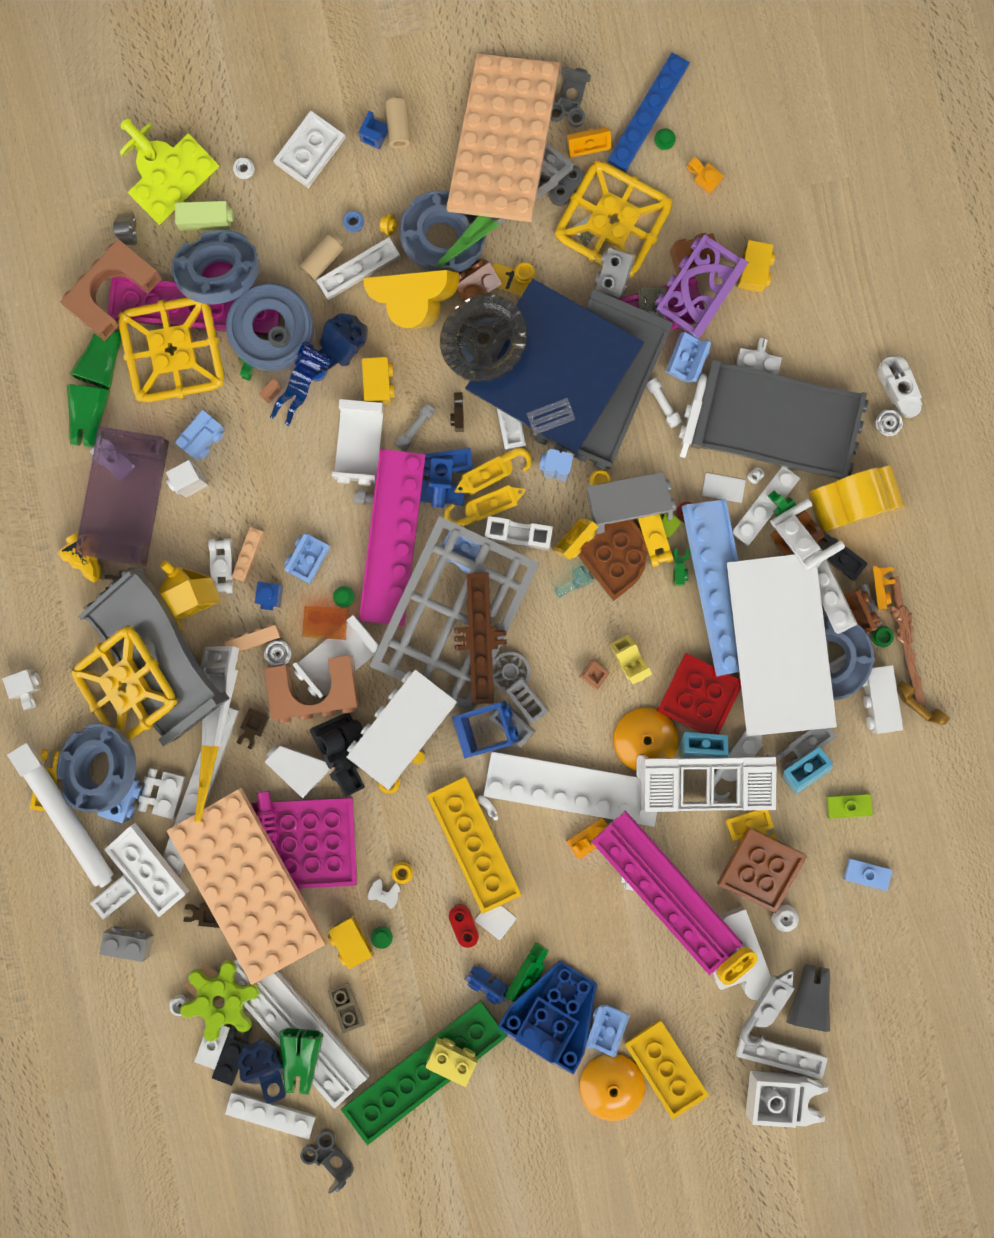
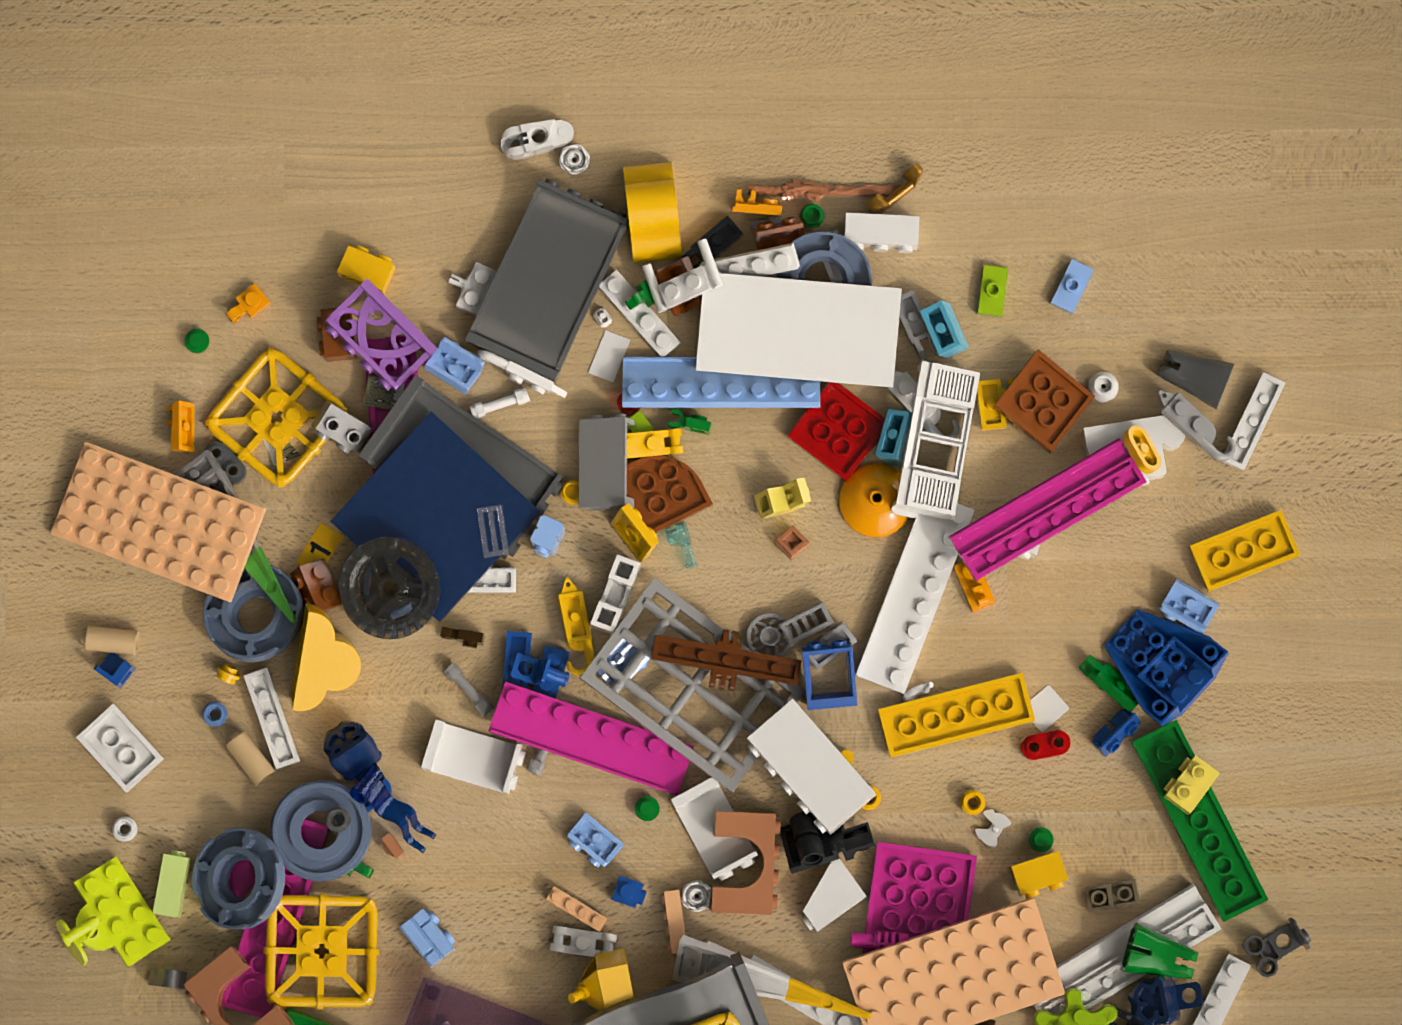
camera: 80 degrees left, 5 degrees down
white brick [166,460,209,498] -> none
dark brown plate [236,708,270,749] -> none
clear orange plate [302,606,349,640] -> none
yellow brick [362,357,395,405] -> none
yellow plate [454,448,532,495] -> none
yellow plate [514,262,535,284] -> none
dark grey piece [551,67,591,128] -> none
light orange dish [579,1053,645,1121] -> none
blue plate [608,52,690,173] -> none
white brick [745,1071,828,1128] -> none

